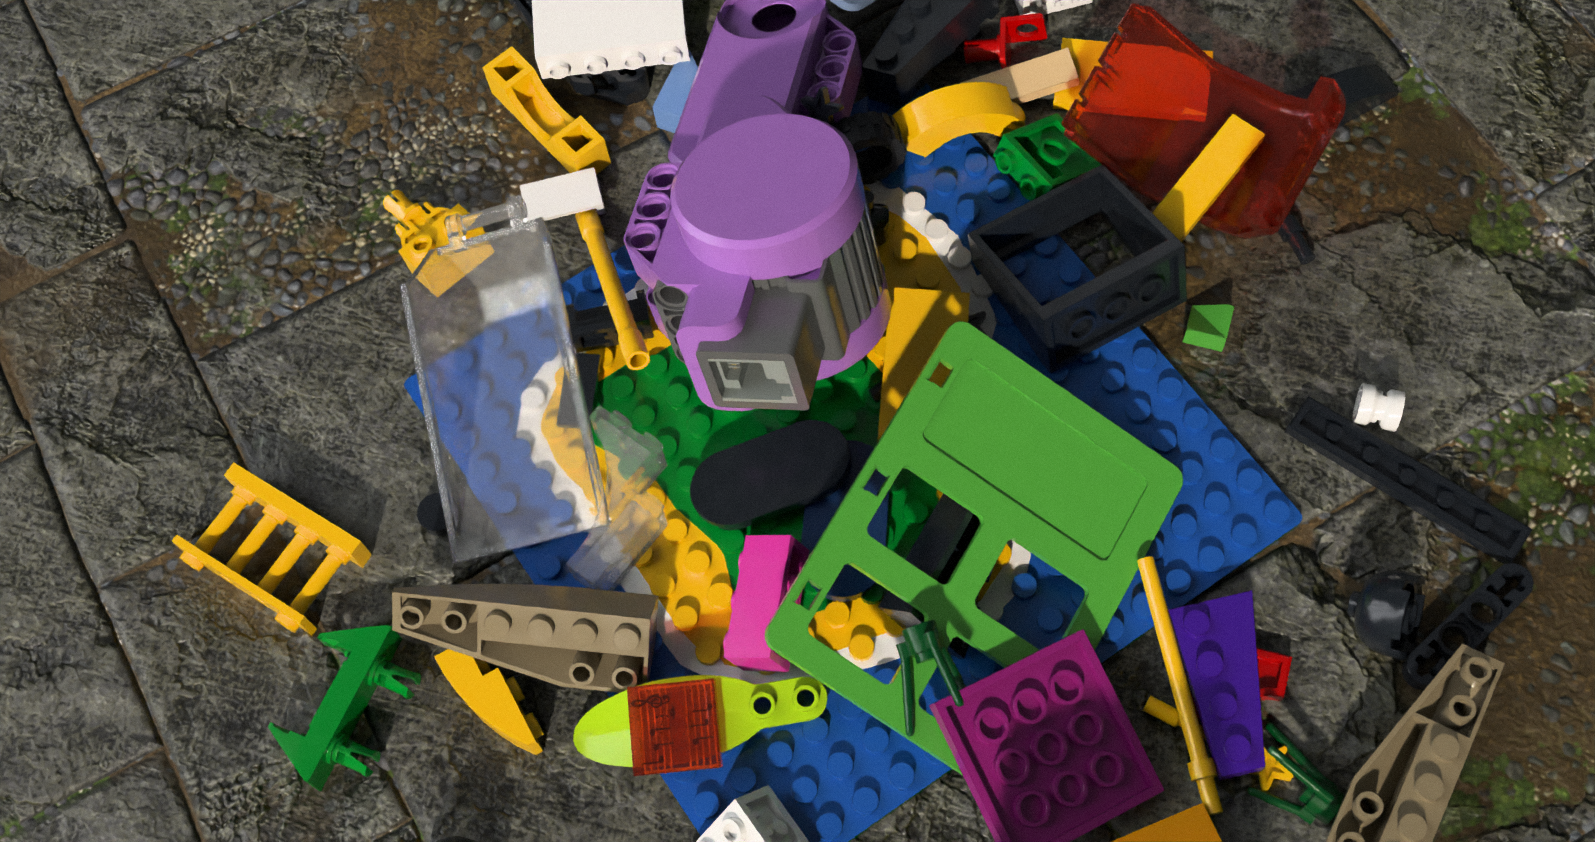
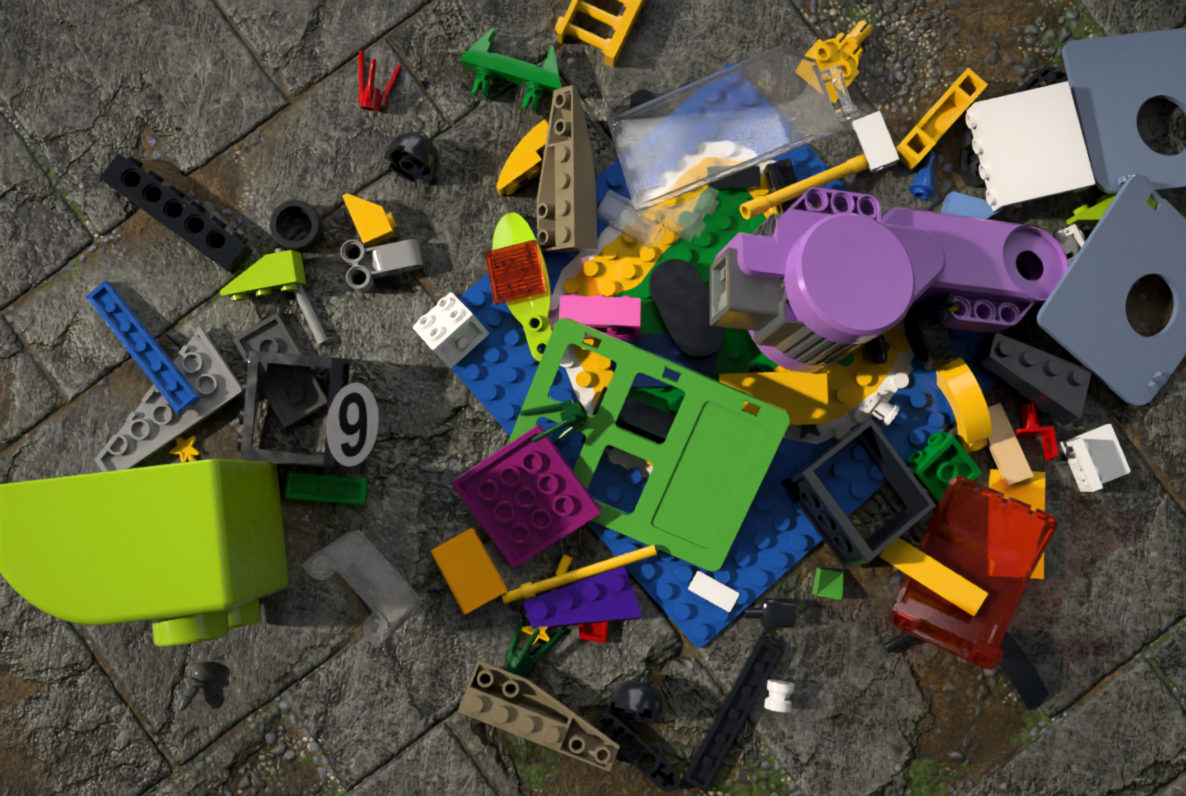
camera: 70 degrees right, 20 degrees up
none -> white sticker [688,571,739,612]
none -> black piece [744,598,795,629]
none -> white bush [863,392,900,426]
none -> blue cone [908,151,936,200]

